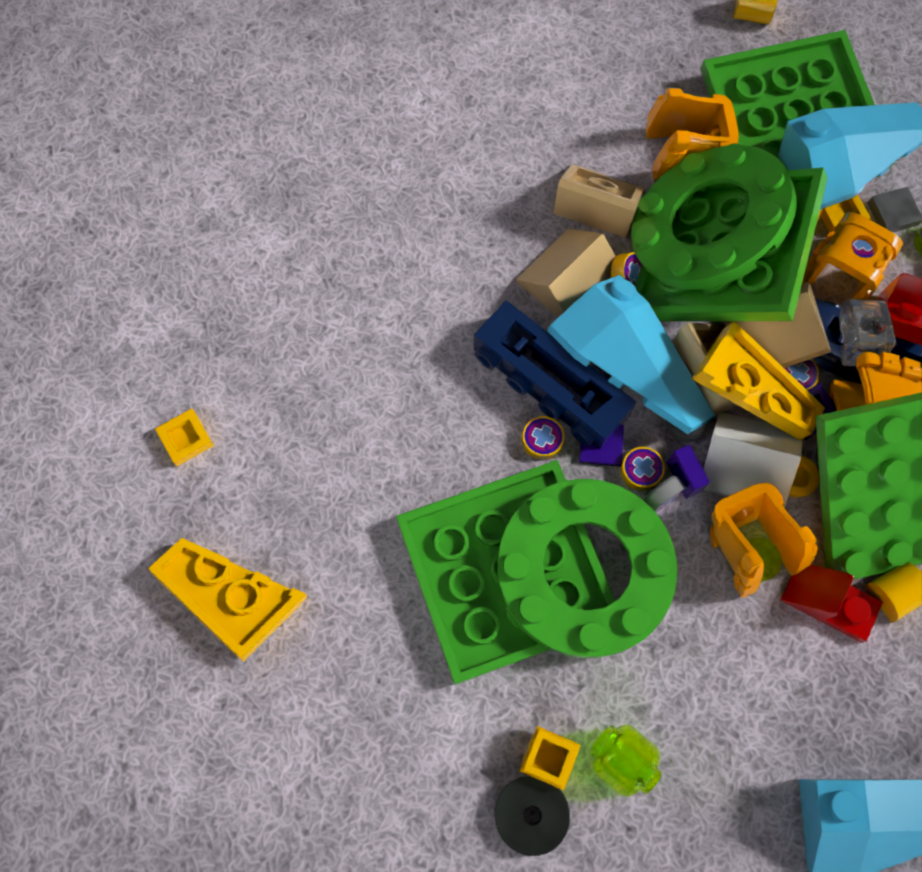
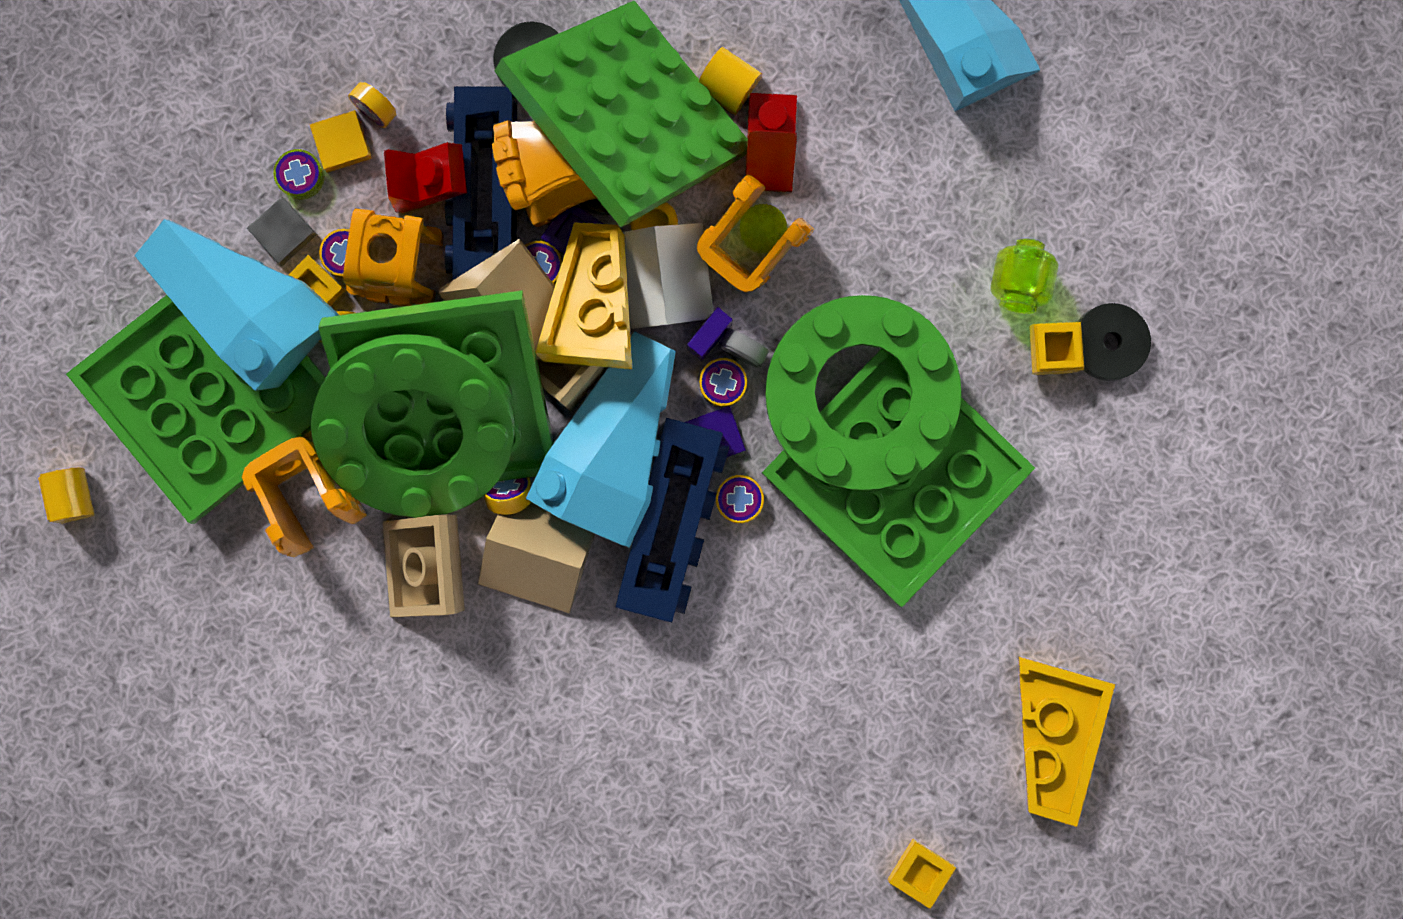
camera: 120 degrees left, 15 degrees up
clear leg [839,299,897,366] -> none

